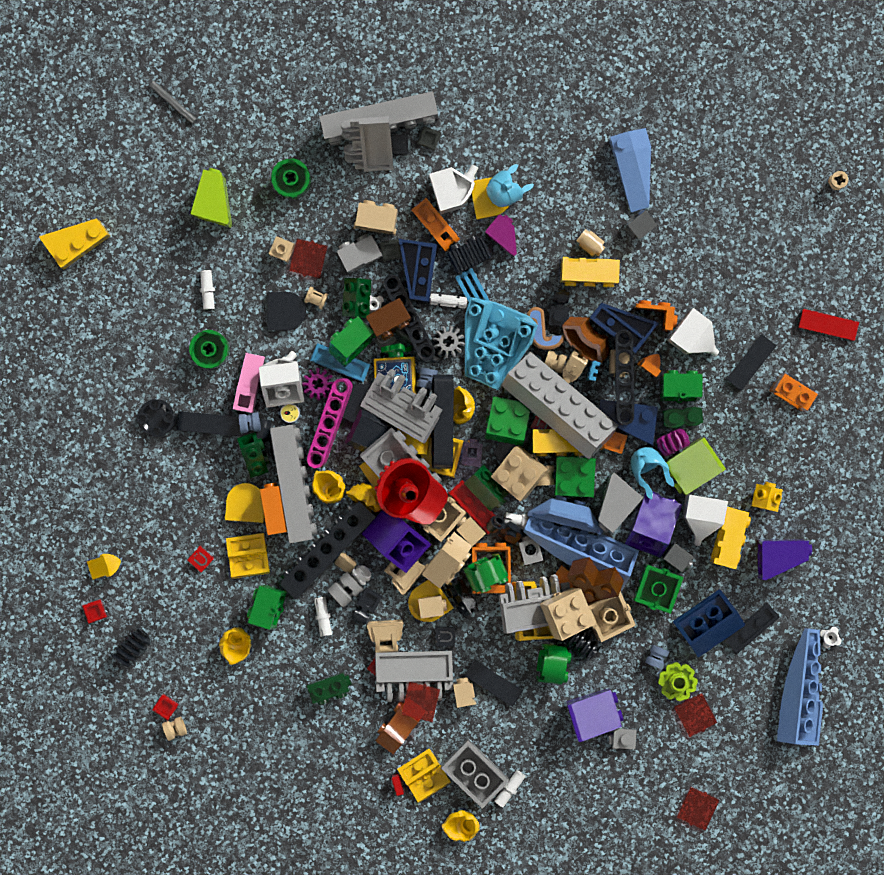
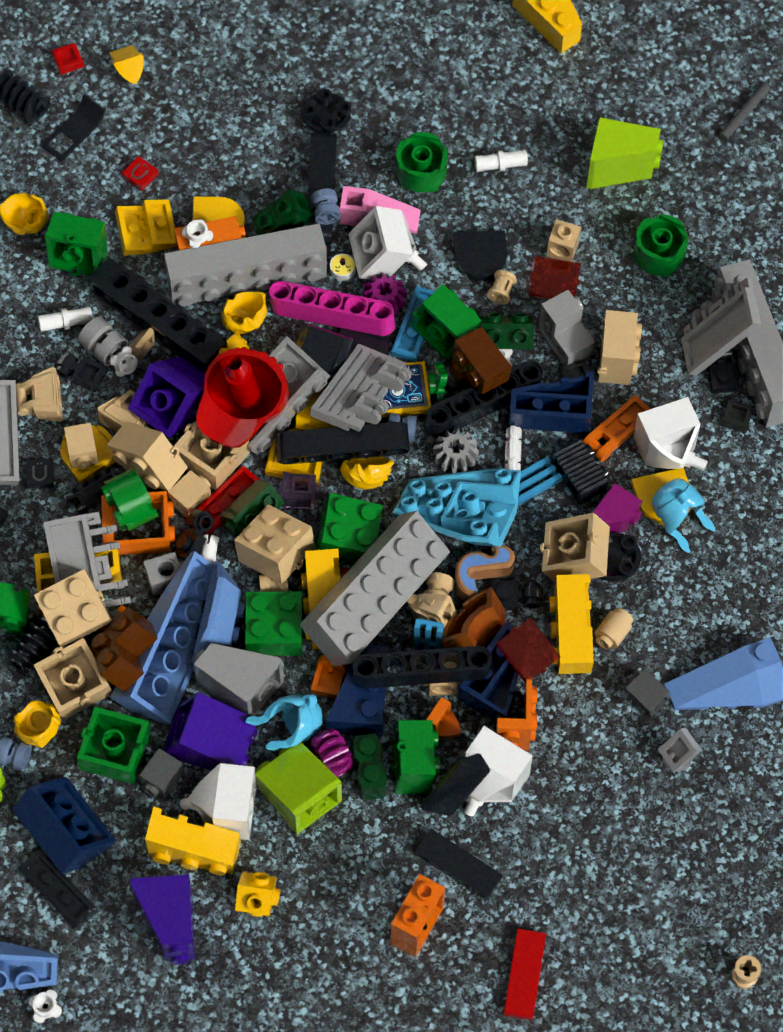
camera: 90 degrees right, 25 degrees down
none -> yellow hair [14,700,61,748]
none -> black piece [42,95,105,161]
none -> white plate [182,220,213,248]
none -> black slope [420,753,490,816]
none -> clear red piece [496,618,560,683]
none -> tan brick [540,513,610,582]
none -> black dish [599,532,641,582]
none -> light grey bracket [658,728,702,772]

